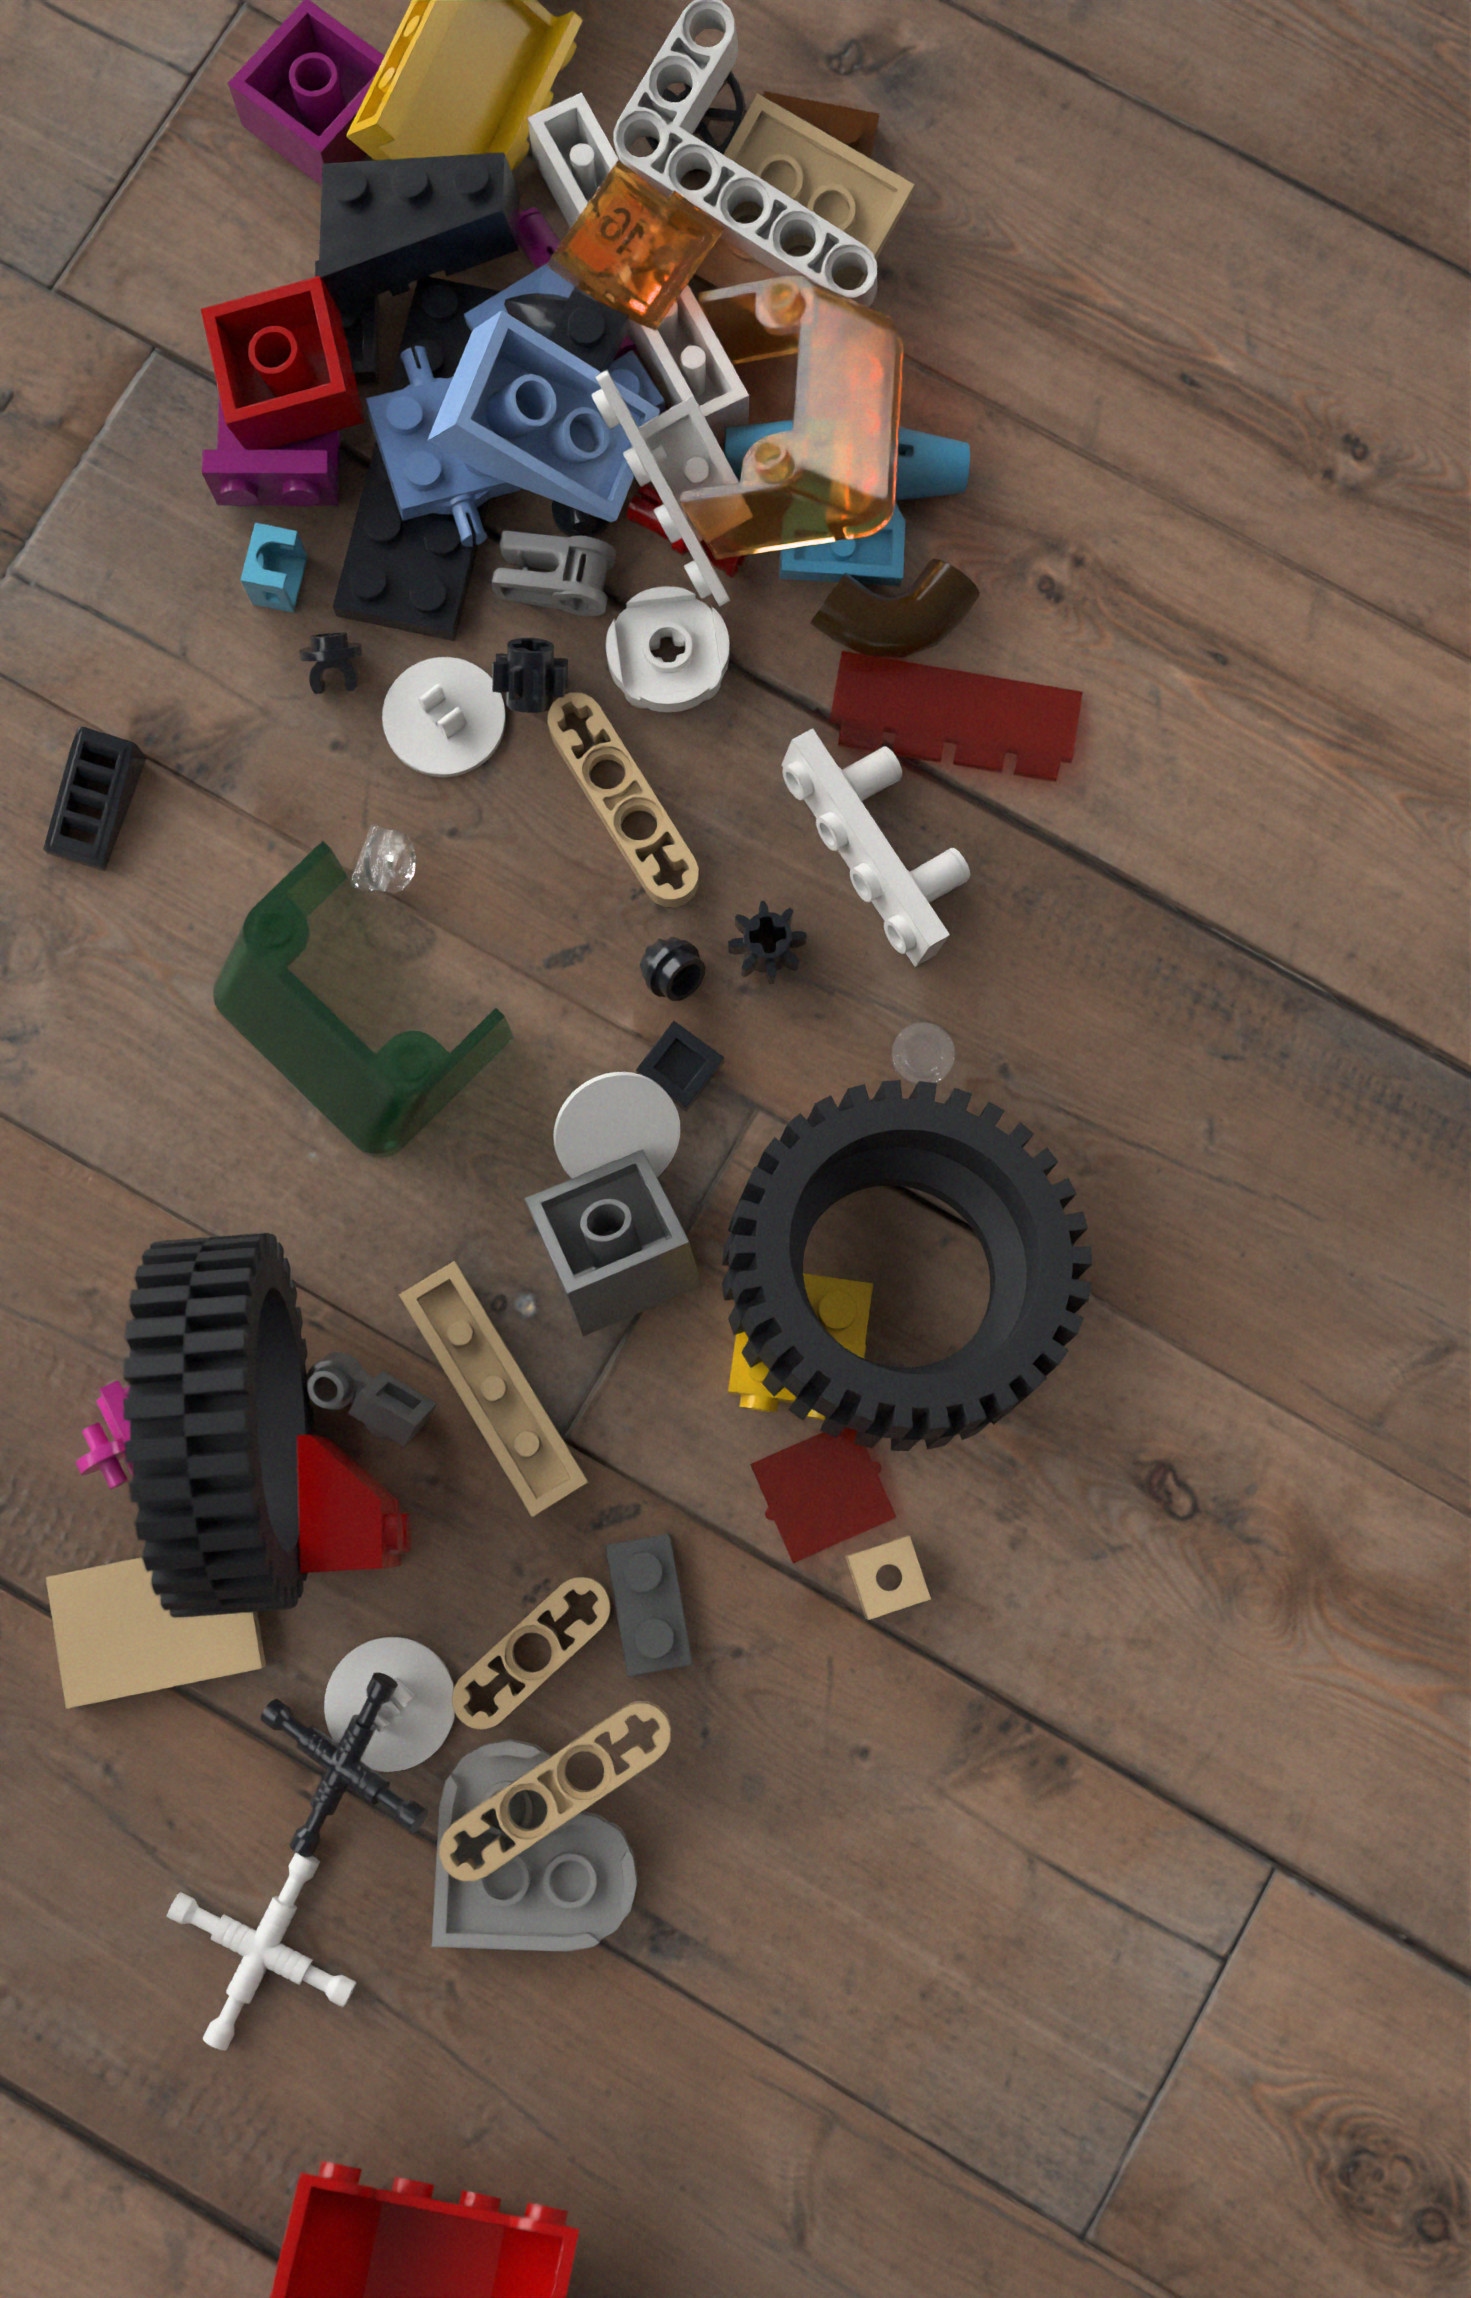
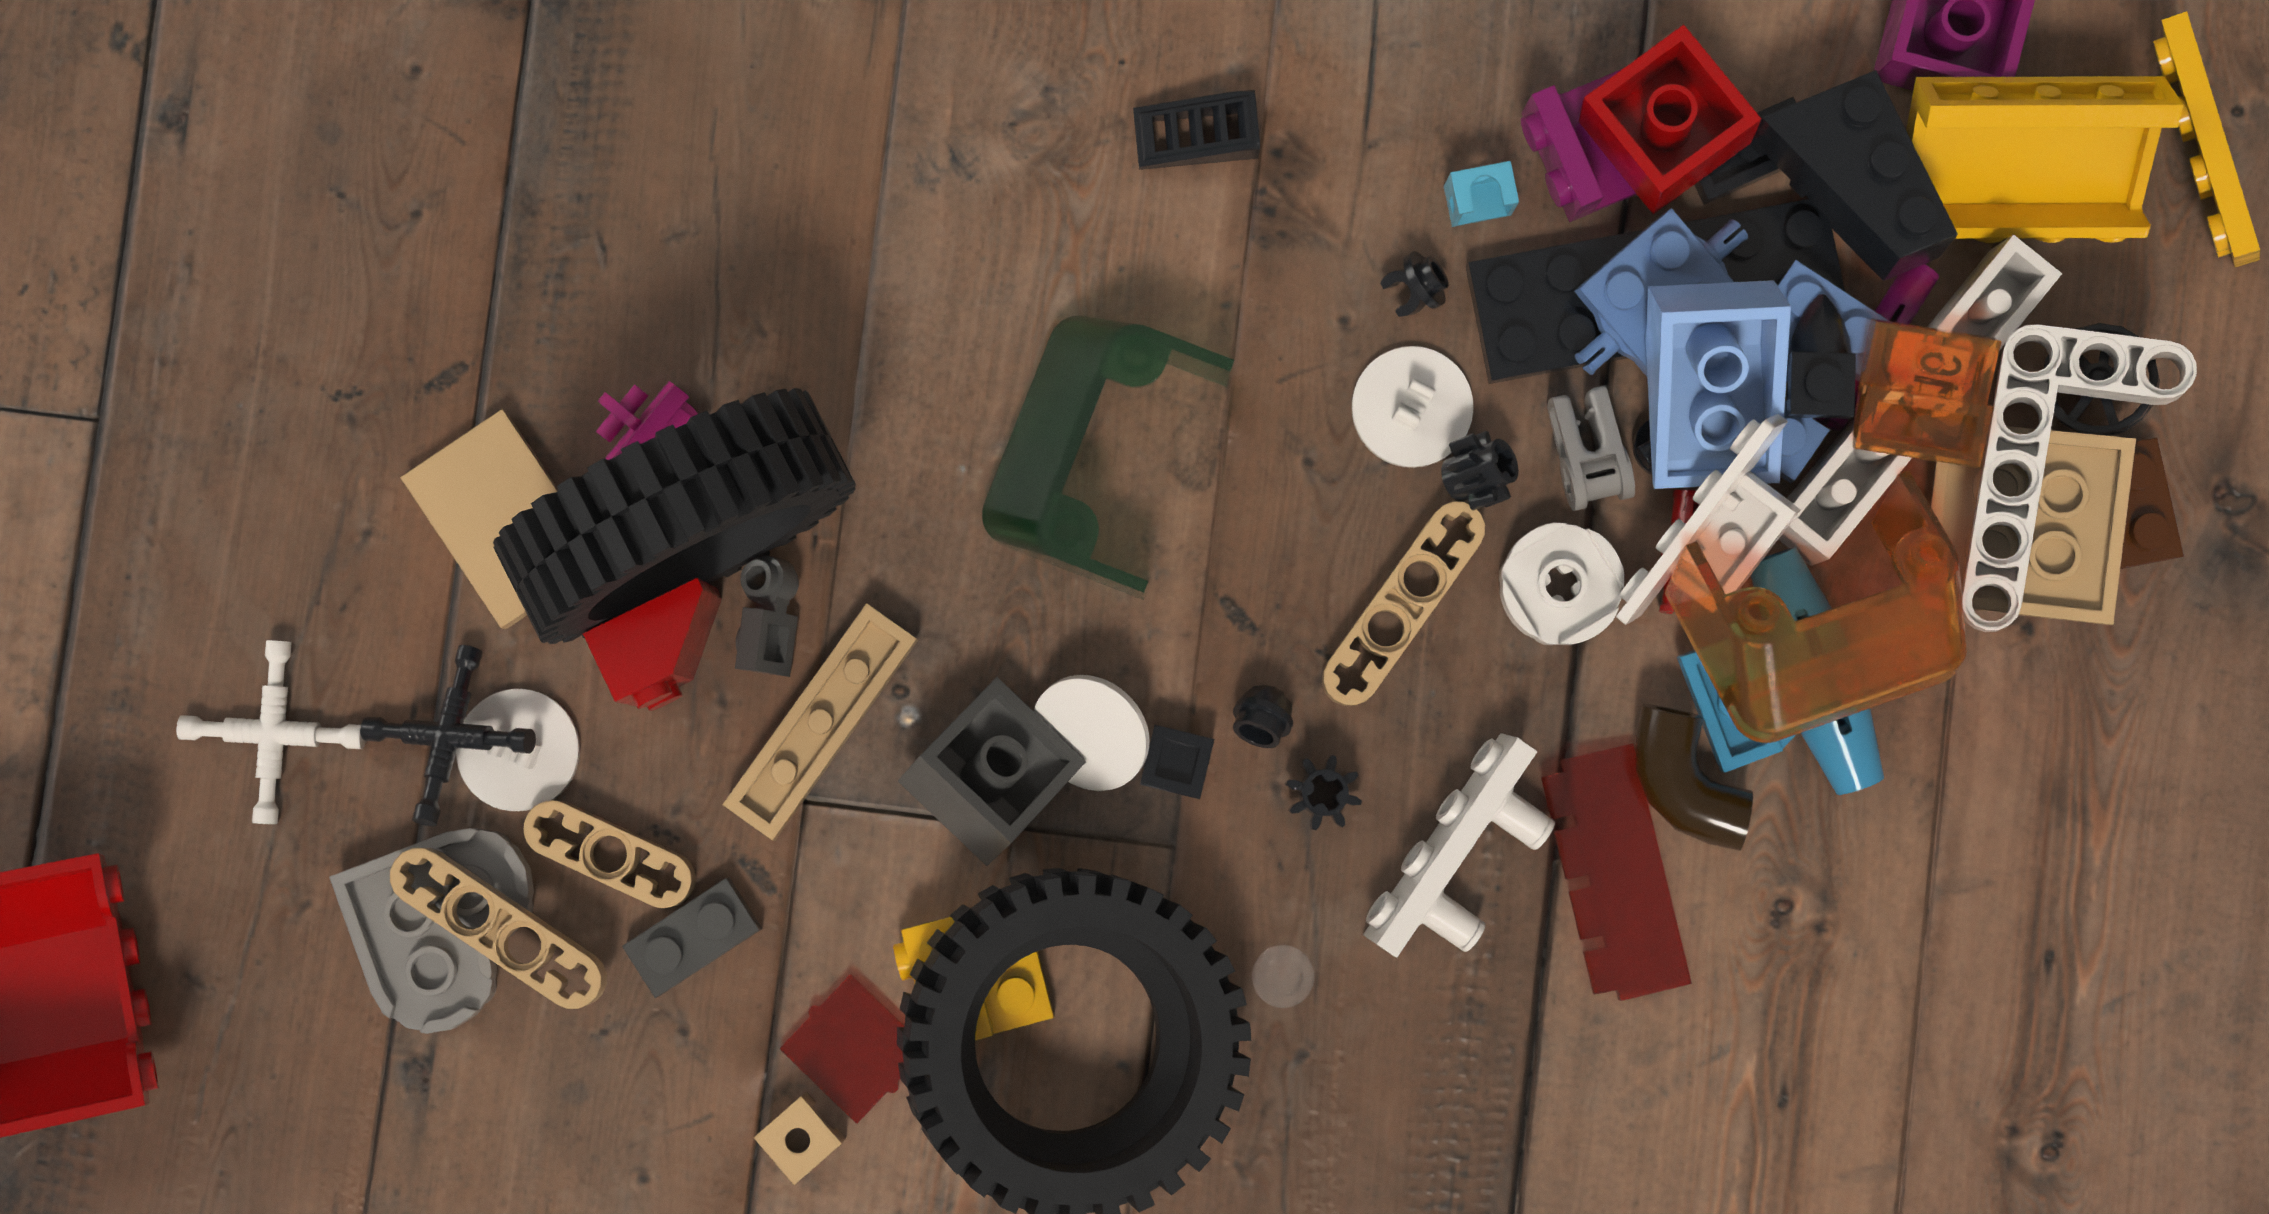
camera: 70 degrees right, 5 degrees up
clear plate [350,825,416,893] -> none

